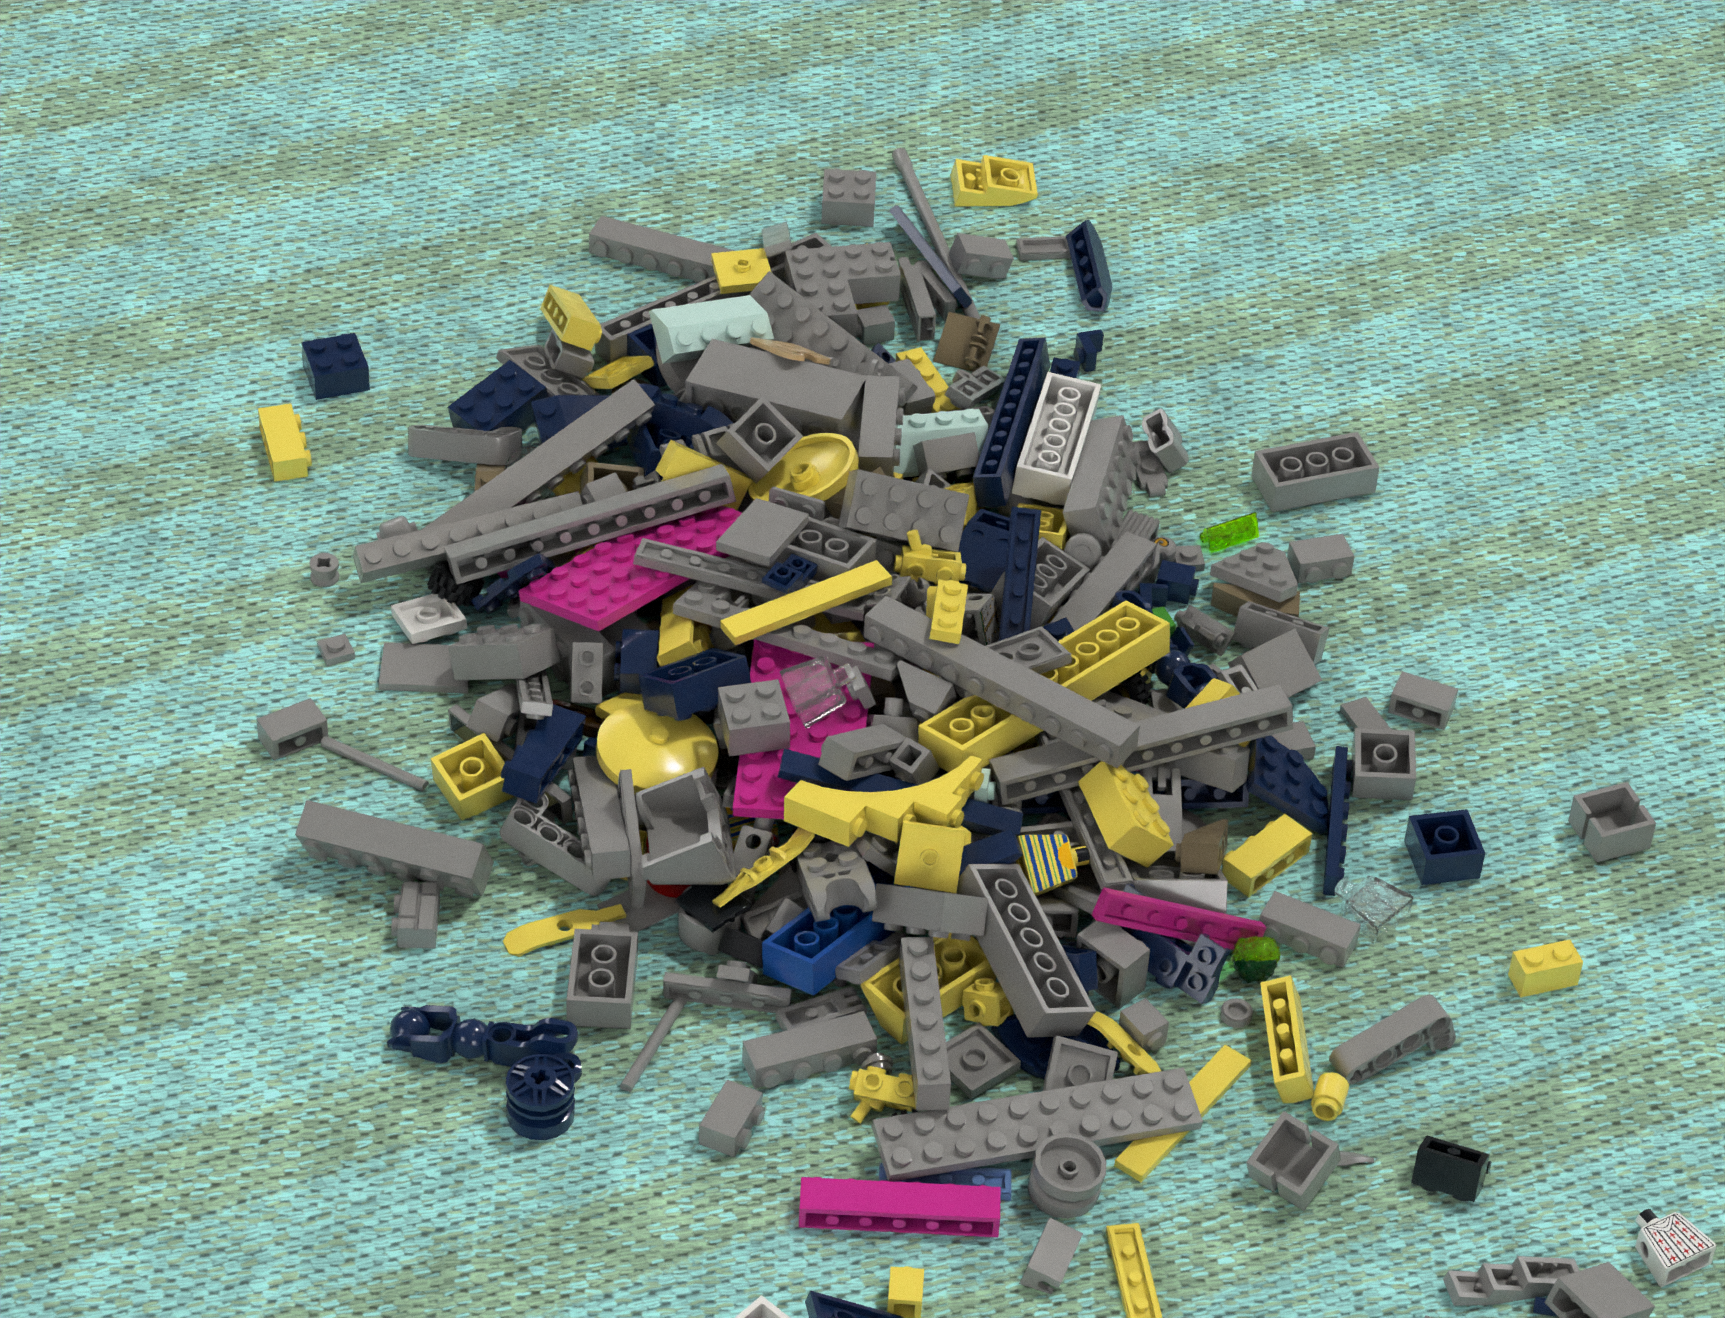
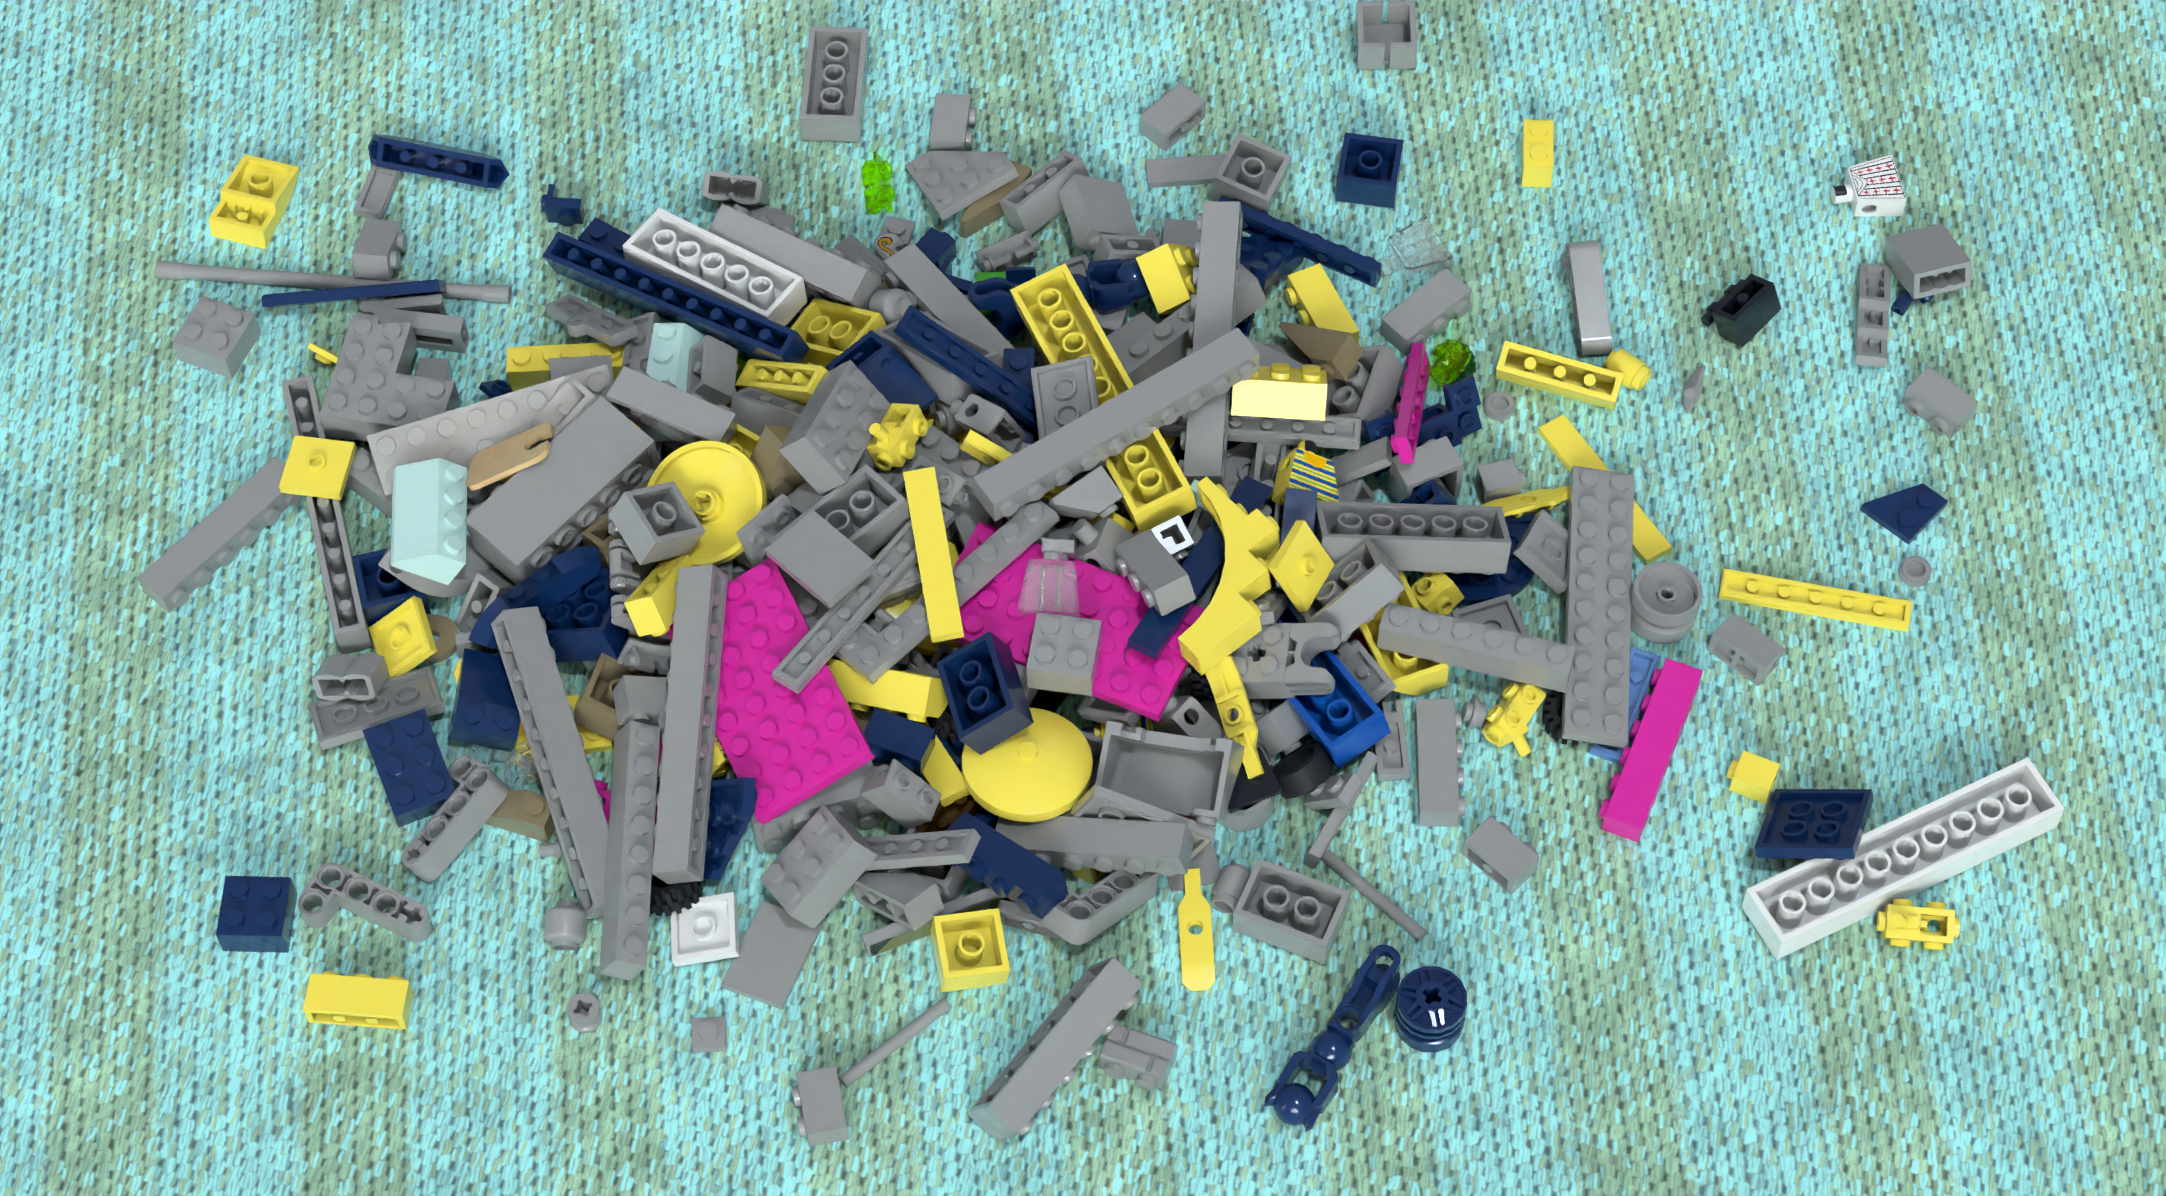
camera: 65 degrees left, 15 degrees up
light yellow brick [540,285,602,351] -> none
light grey tile [762,222,792,257] -> none
dark blue slope [762,554,818,594] -> none
light grey hinge [907,578,930,602] -> none
light yellow plate [929,579,968,644] -> none
dark tan hinge [933,312,1000,372] -> none
light grey piece [1246,1111,1341,1211] -> none
none -> light grey beam [298,862,433,942]

